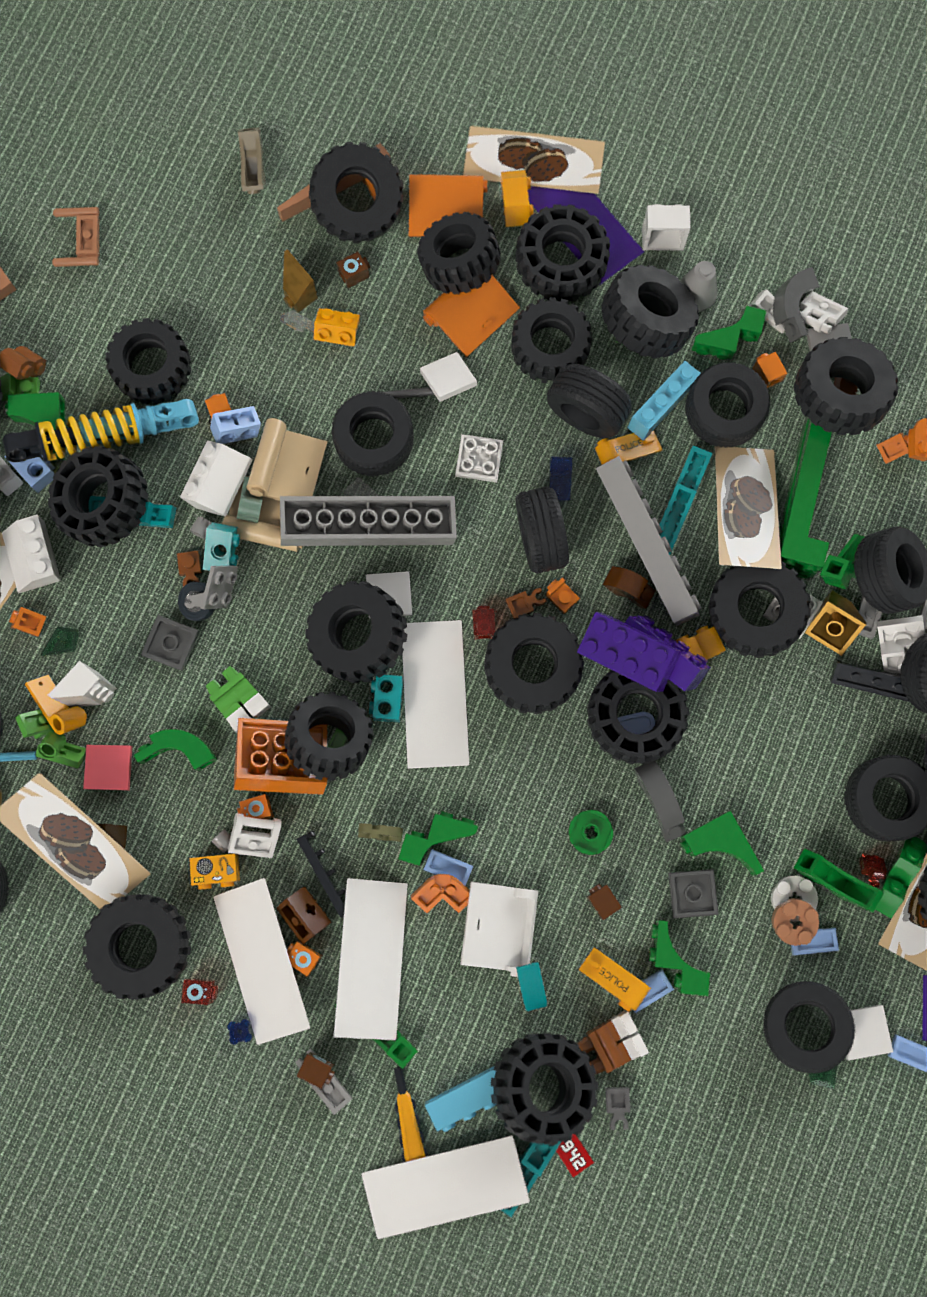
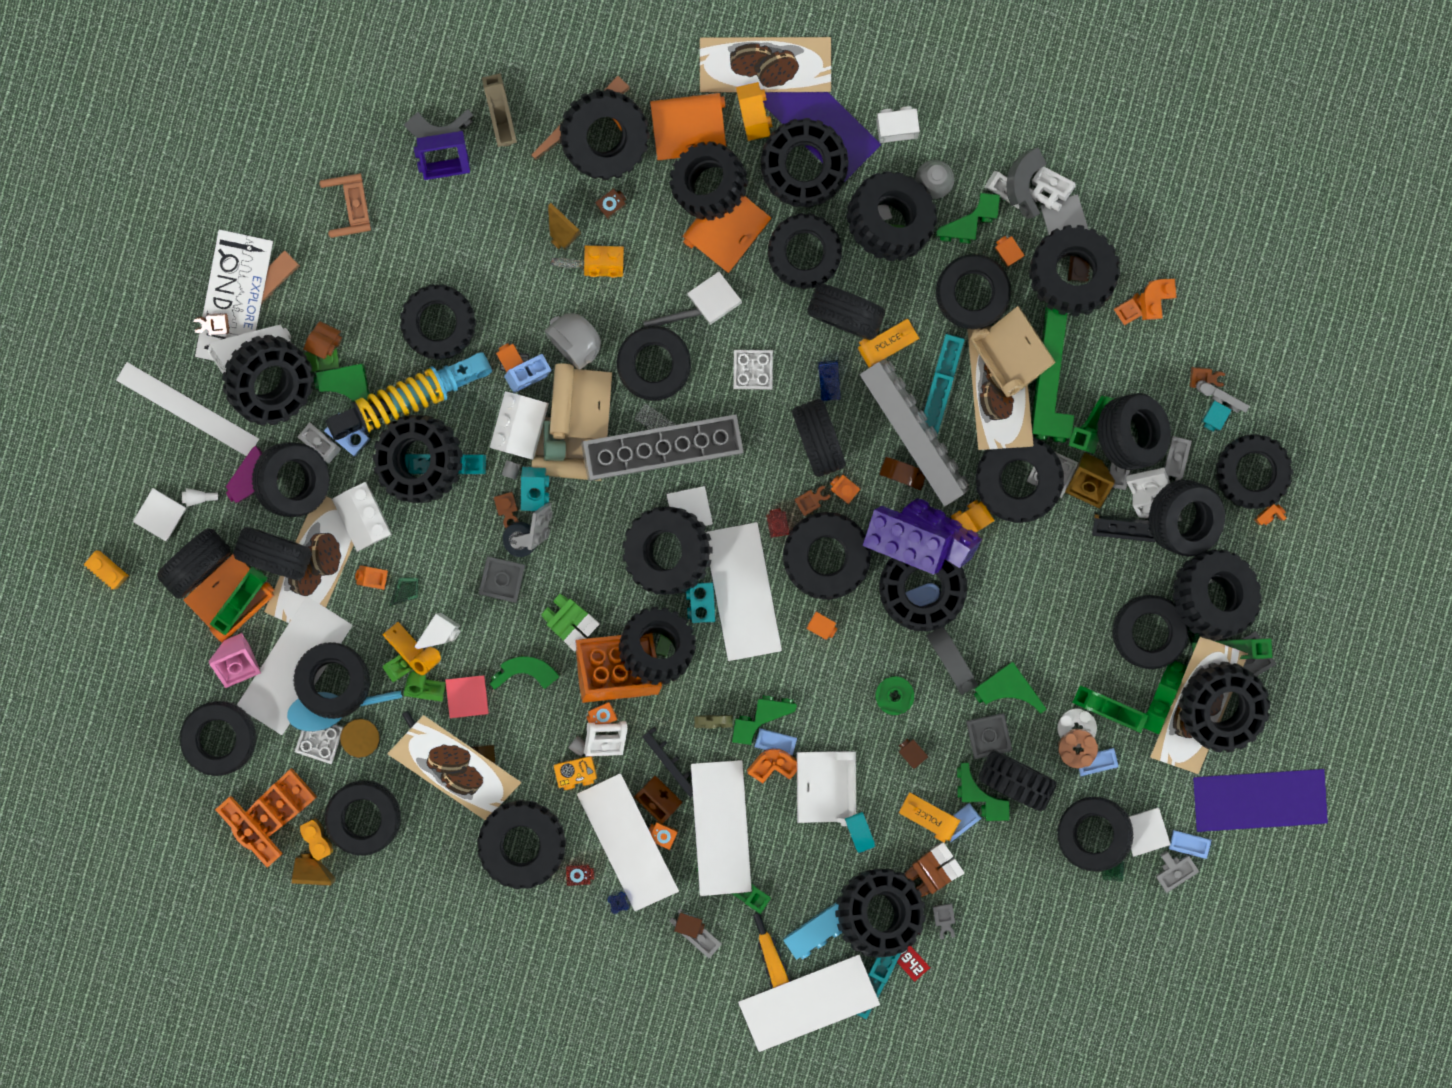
camera: 10 degrees left, 10 degrees up
medium azure brick [627,361,700,441] -> none
clear red plate [859,854,887,888] -> none
none -> dark grey arch [404,109,474,138]
none -> dark purple window [414,131,470,180]
none -> light grey piece [545,313,601,370]
none -> orange brick [806,612,838,640]
none -> tan door [970,306,1056,397]
none -> black tyre [978,750,1057,812]
none -> light grey hinge [1156,851,1199,893]

